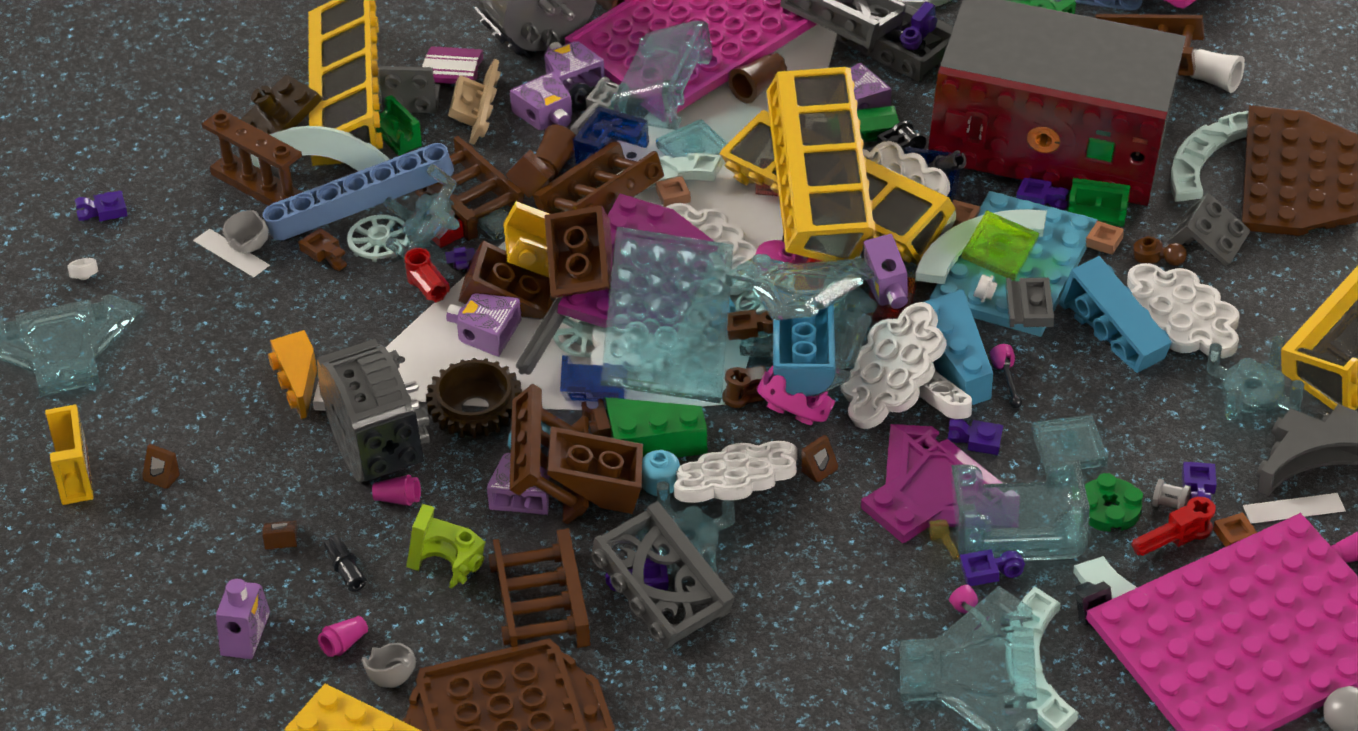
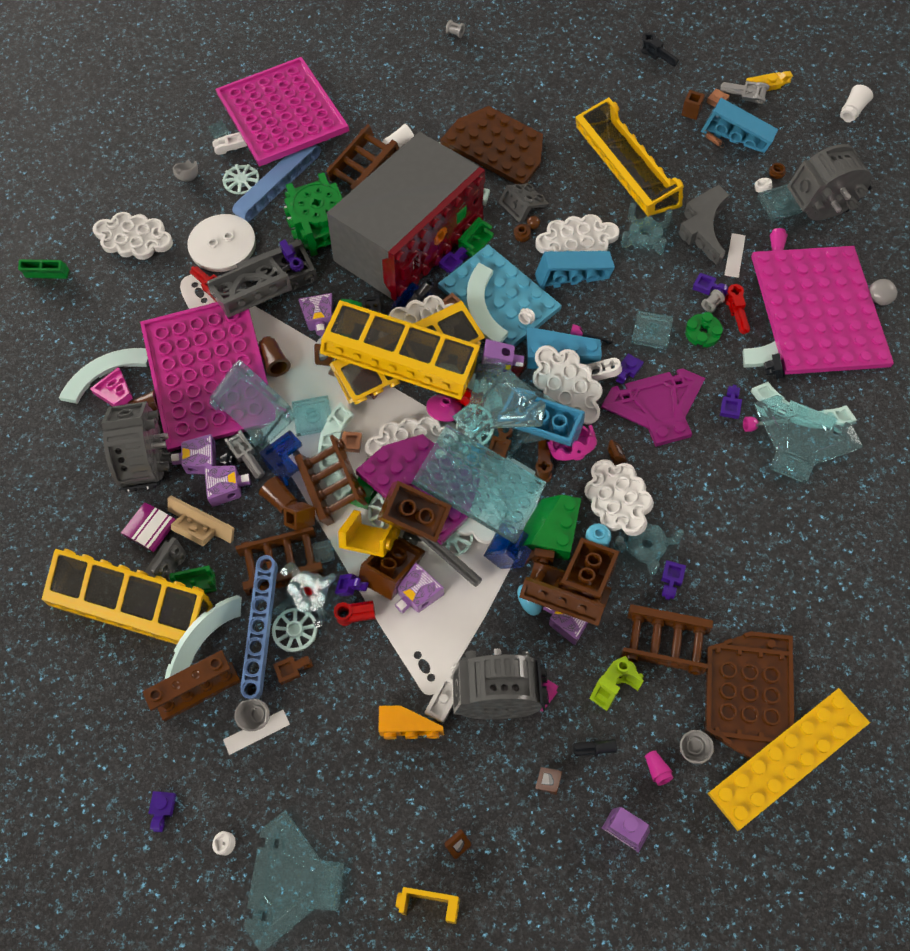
camera: 65 degrees left, 20 degrees up
dark brown plate [241,74,323,135] -> none
dark brown gear [426,358,522,438] -> none
dark grey fence [591,501,734,649] -> none
clear yellow hand [928,519,960,559] -> none
clear light blue windscreen [951,460,1090,561] -> none
clear neon green plate [961,210,1040,281] -> none
dark grey plate [1006,278,1054,327] -> none
nougat plate [1086,221,1124,255] -> none
dark orange plate [1213,512,1257,547] -> none

